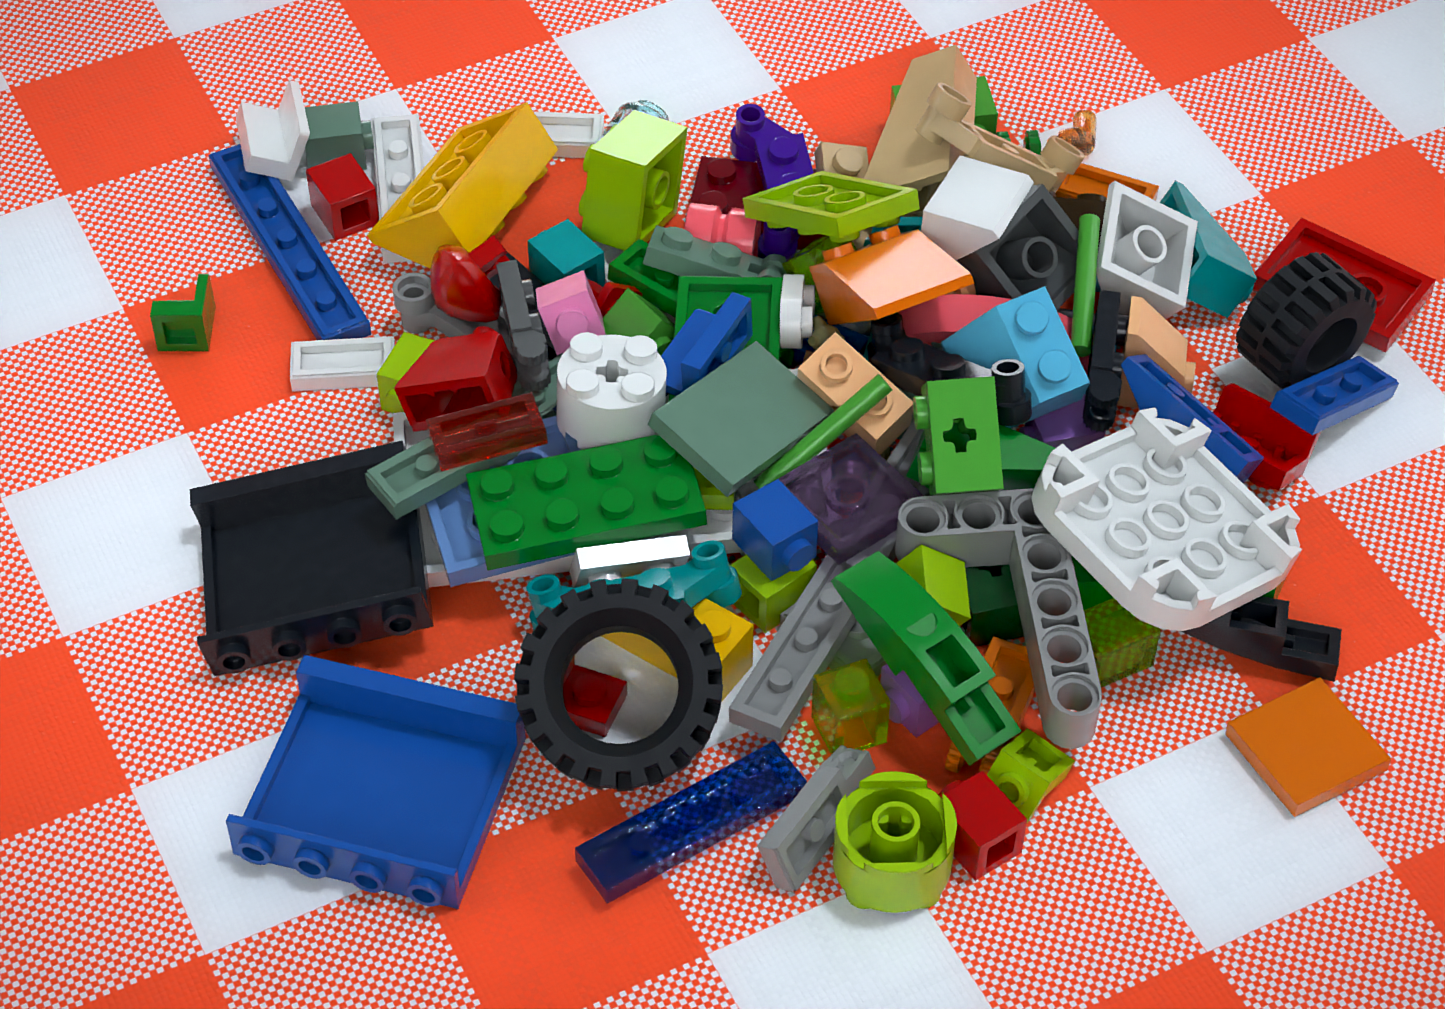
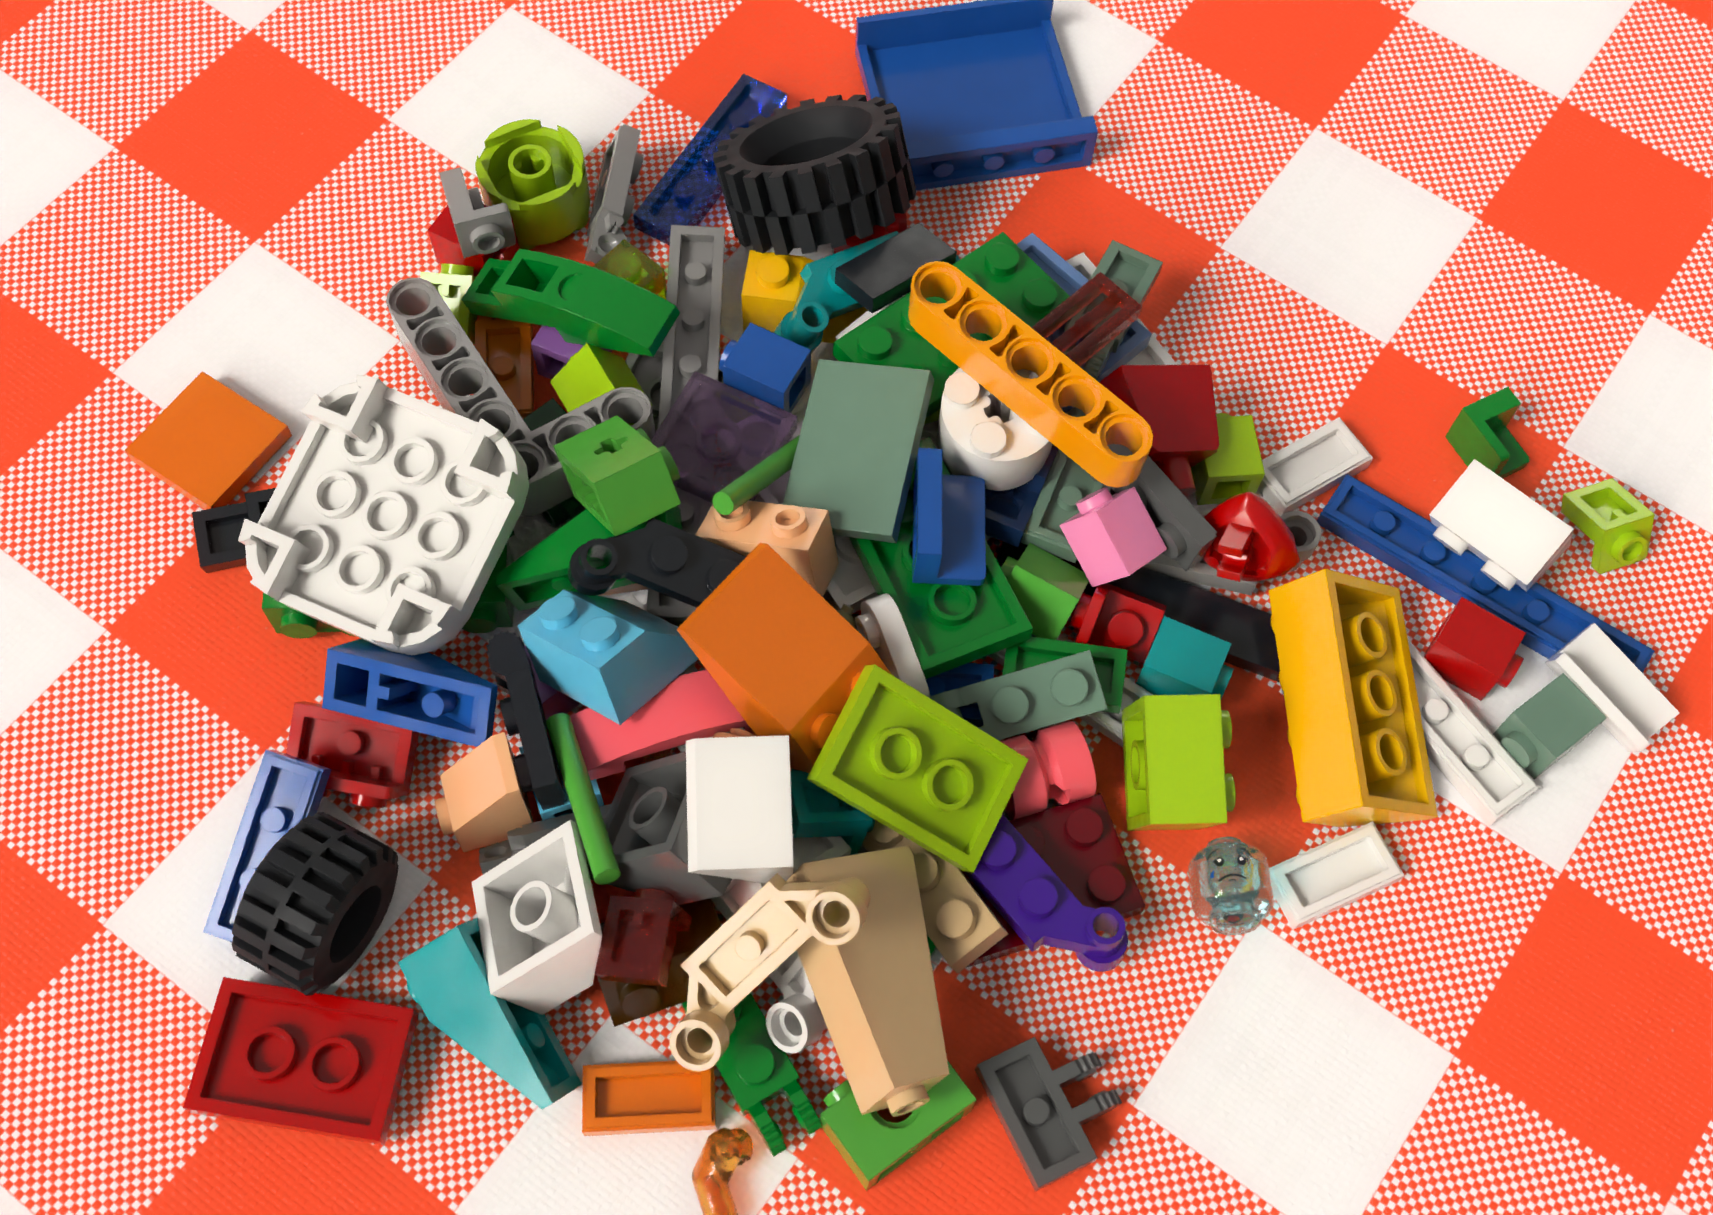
camera: 150 degrees right, 15 degrees up
black panel [189,441,434,676] -> none
none -> light grey bracket [439,167,516,258]
none -> clear red bracket [594,888,692,987]
none -> black tile [835,223,956,313]
none -> light orange beam [908,261,1153,488]
none -> dark grey hinge [975,1037,1122,1192]
none -> white slope [1429,459,1574,592]
none -> lime bracket [1561,478,1655,574]

